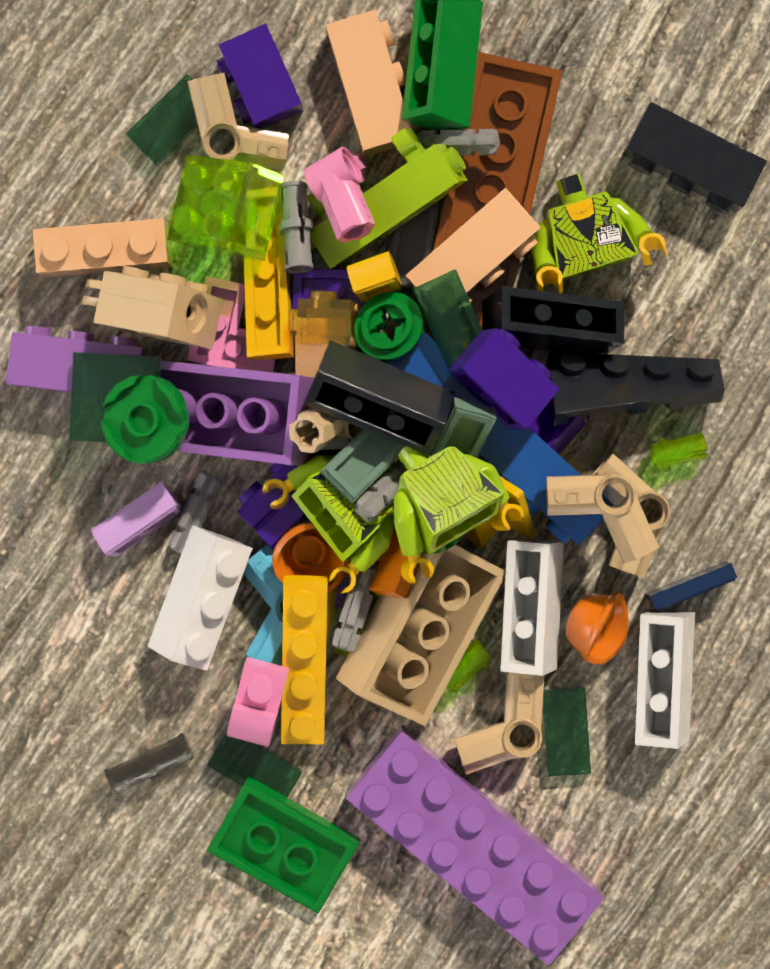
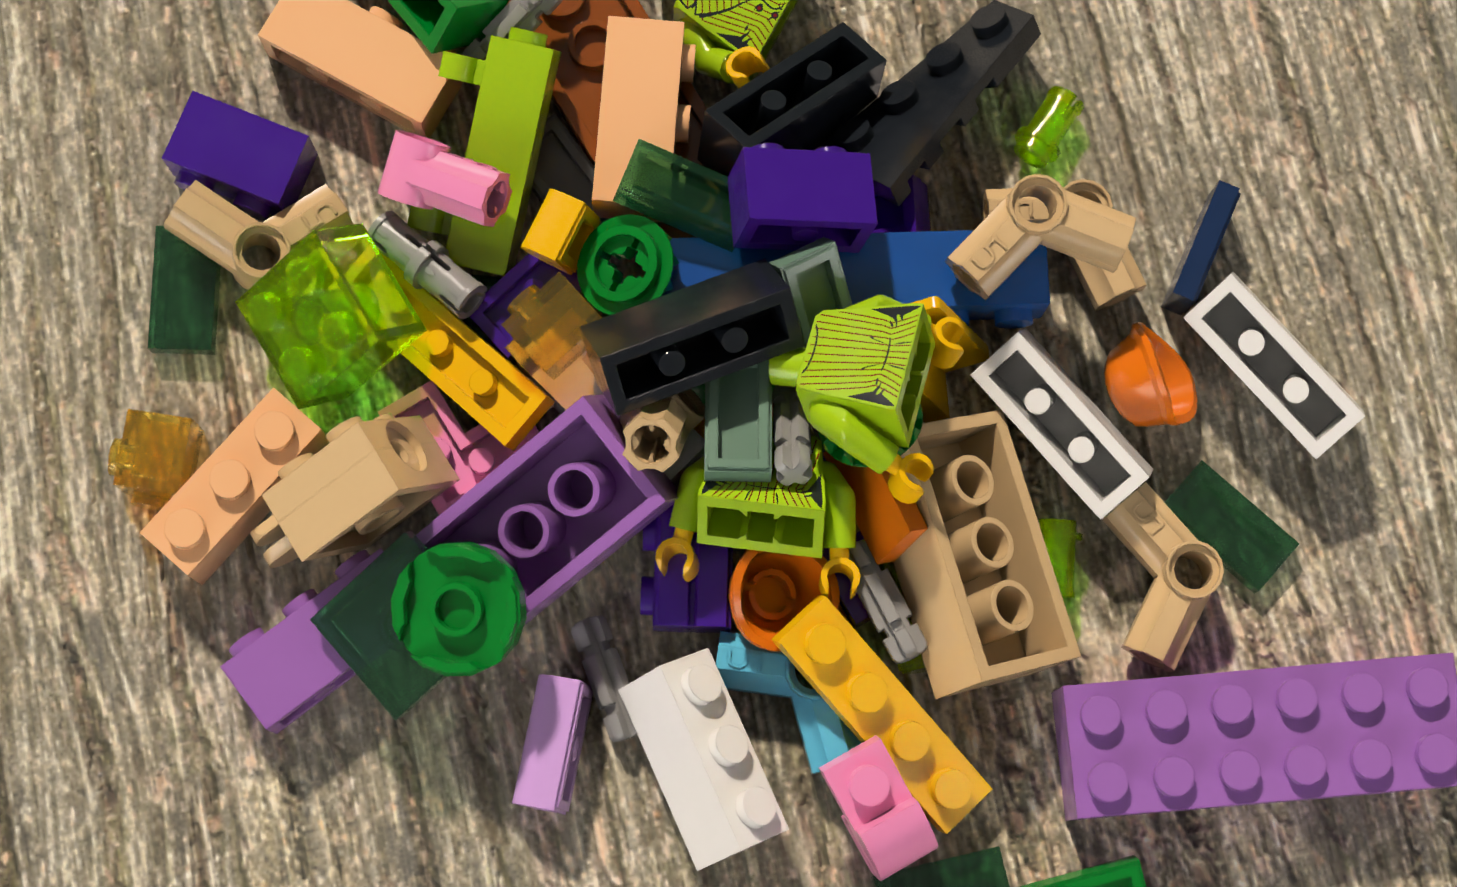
camera: 50 degrees left, 10 degrees down
none -> clear yellow brick [108,409,204,511]

